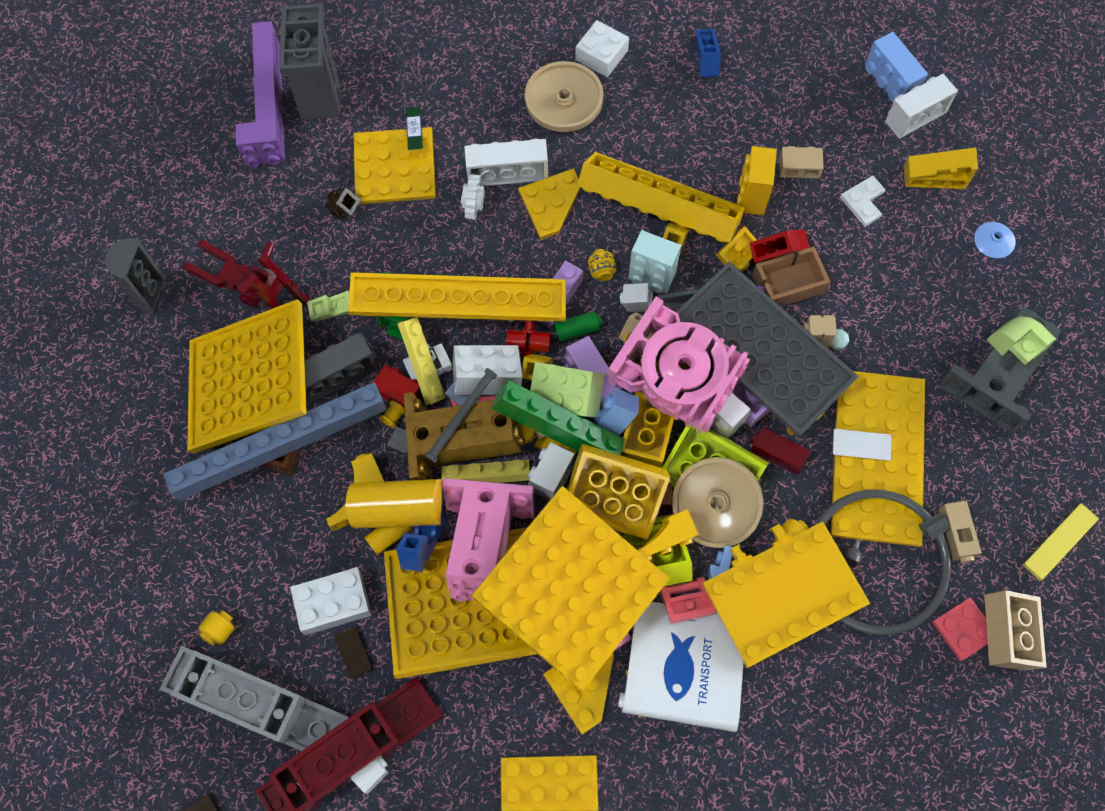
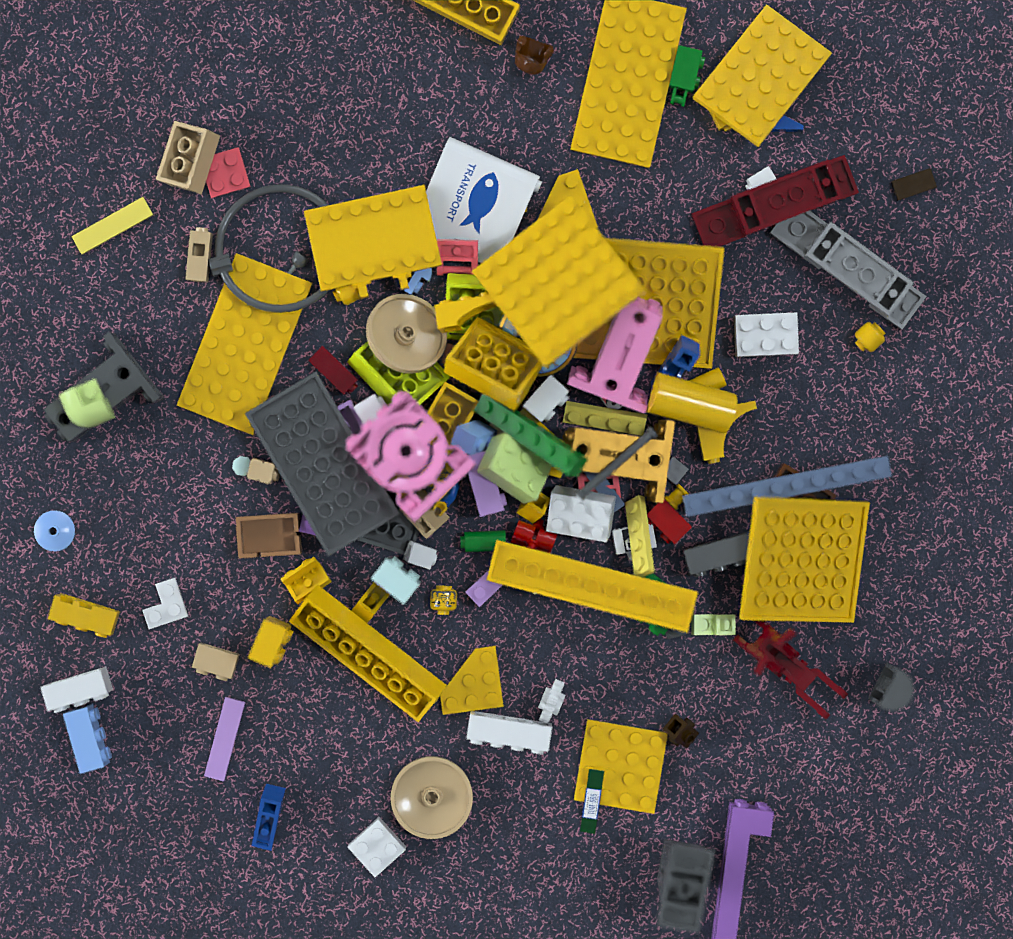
camera: 170 degrees left, 20 degrees up
dark brown tile [334,627,373,679] -> none
red slope [749,229,810,263] -> none
white sticker [833,429,892,460] -> none
none -> lavender tile [204,697,245,781]

